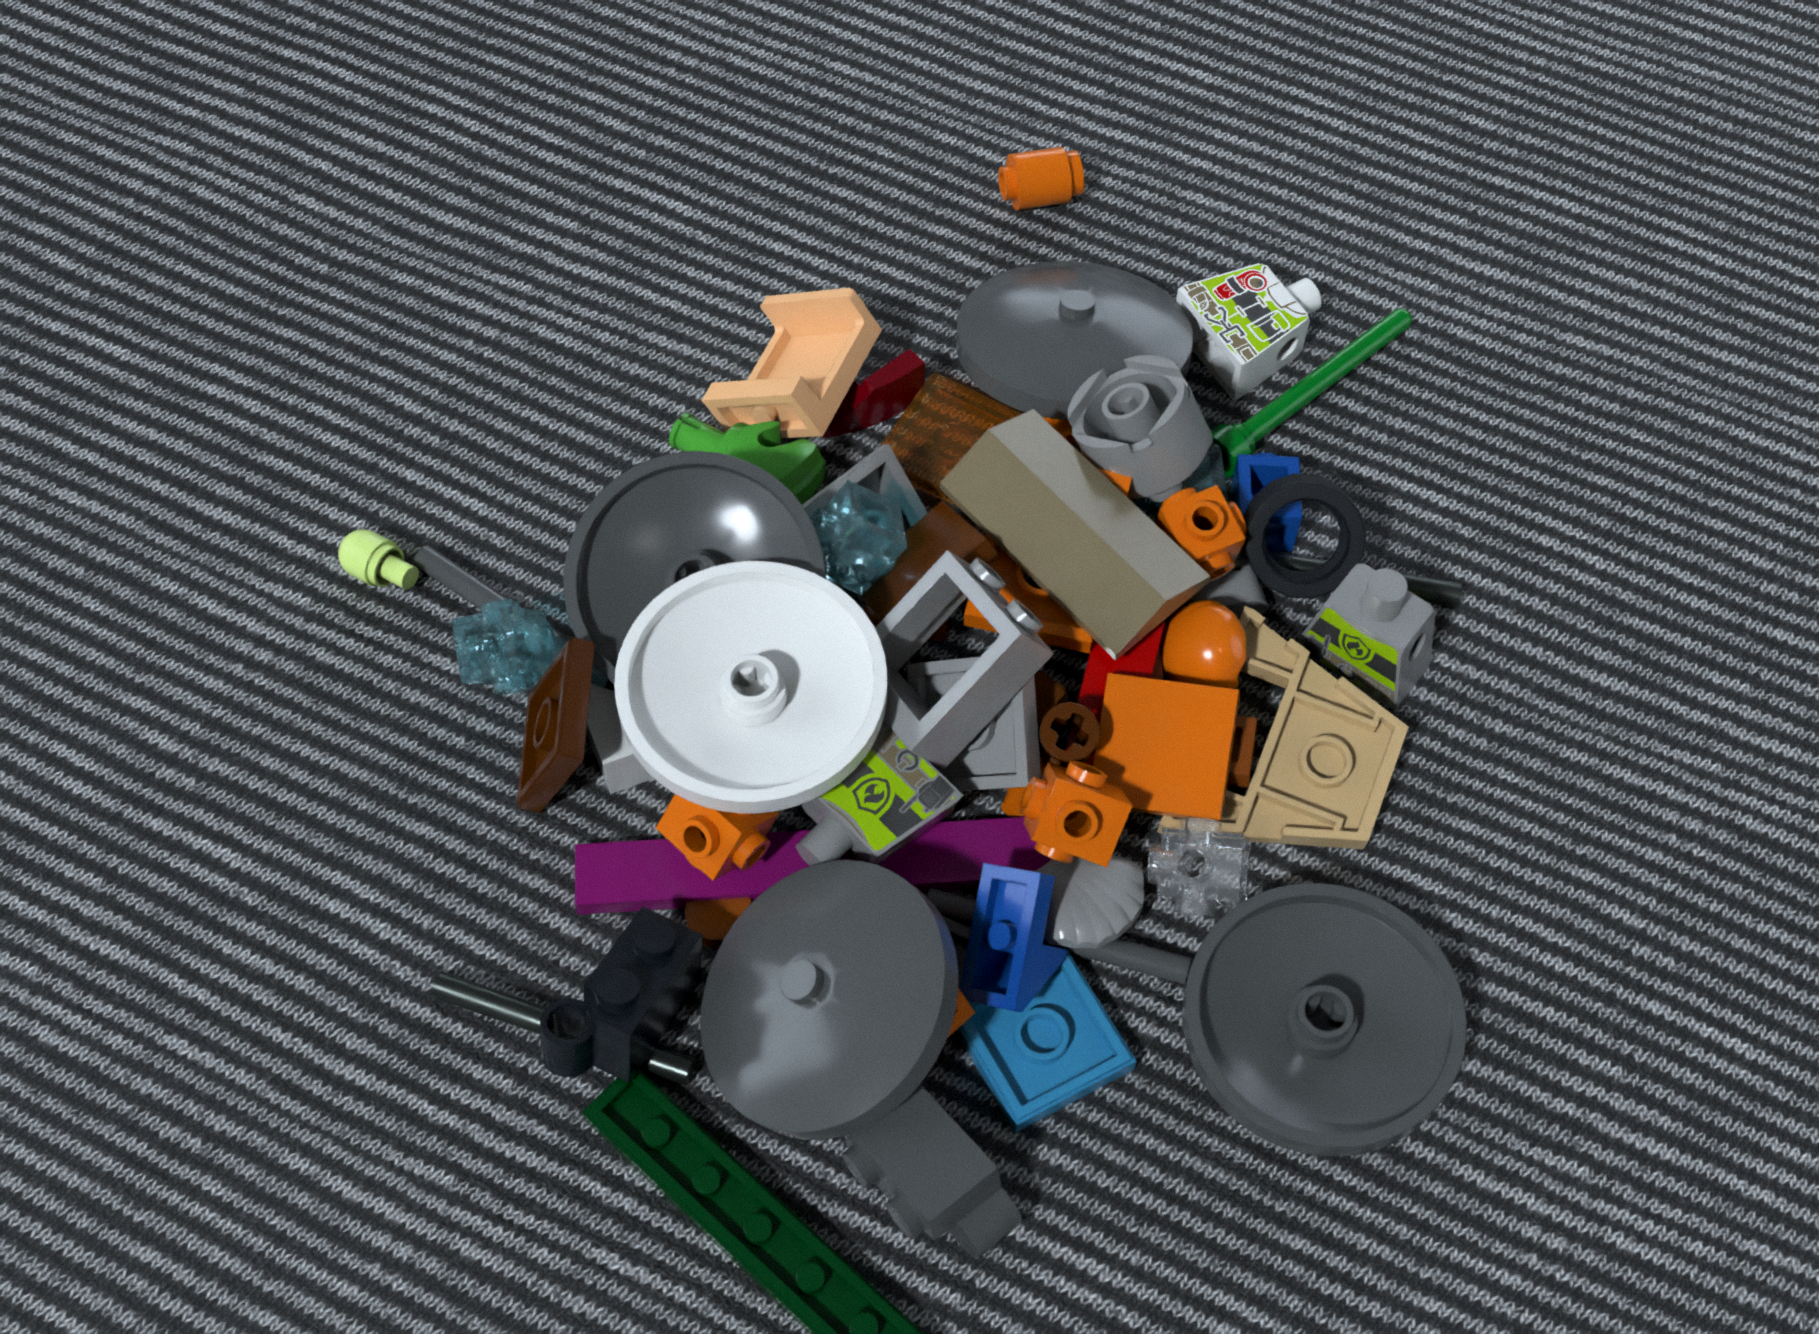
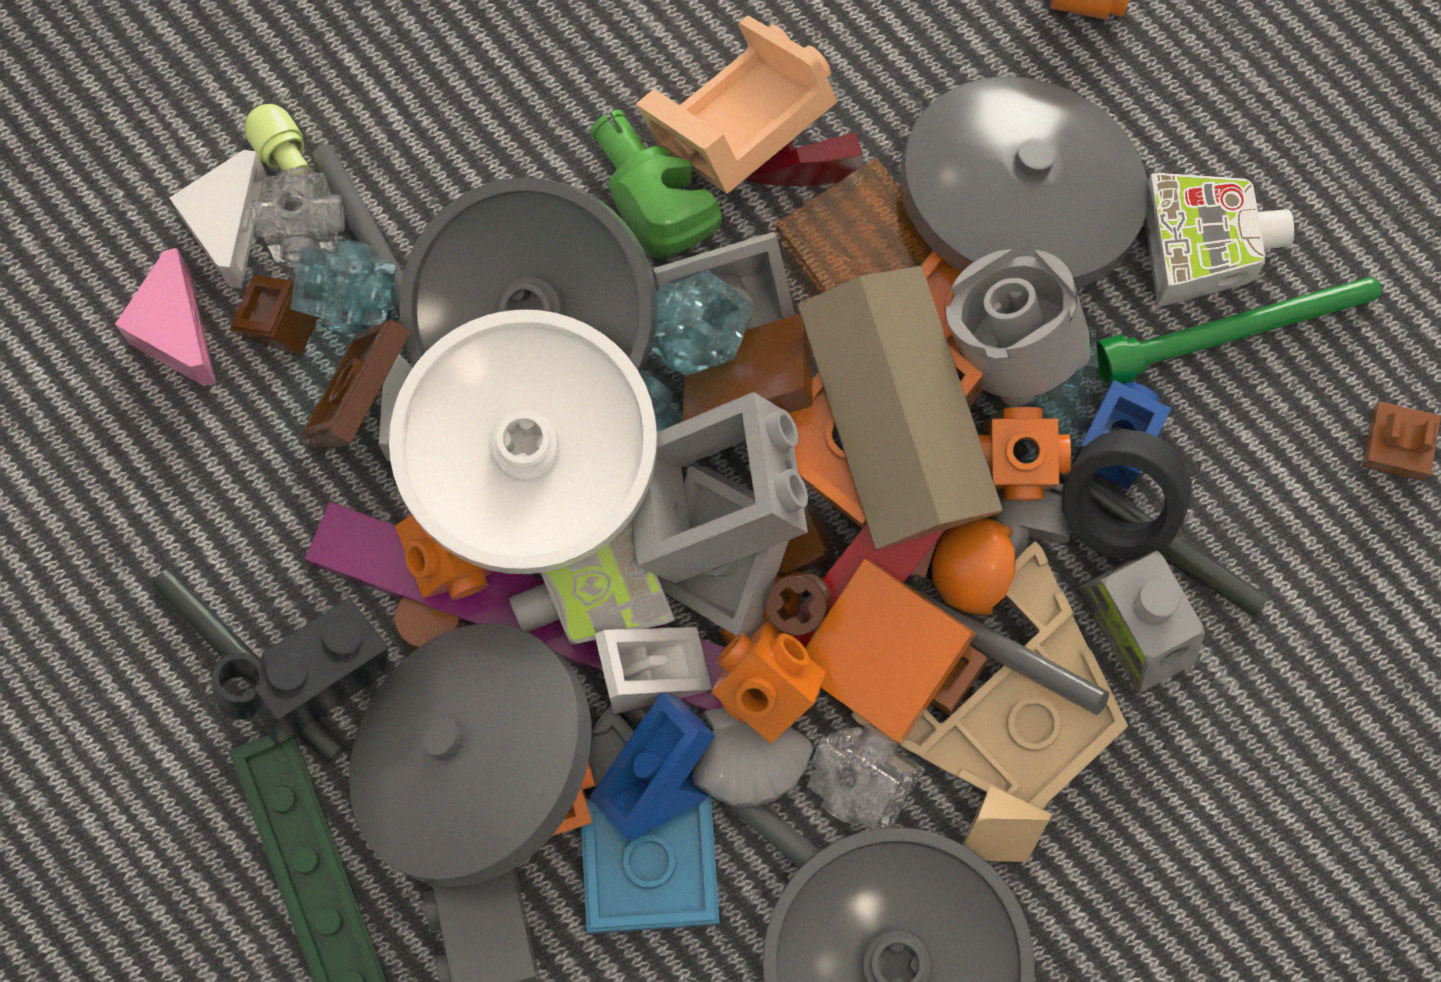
camera: 25 degrees right, 15 degrees up
none -> bright pink slope [115,248,216,386]
none -> white slope [170,150,267,289]
none -> reddish brown slope [229,275,323,355]
none -> clear brick [251,168,345,263]
none -> white slope [595,627,712,714]
none -> dark grey bar [903,582,1109,715]
none -> tan slope [963,786,1051,862]
none -> dark orange tile [1362,401,1441,481]

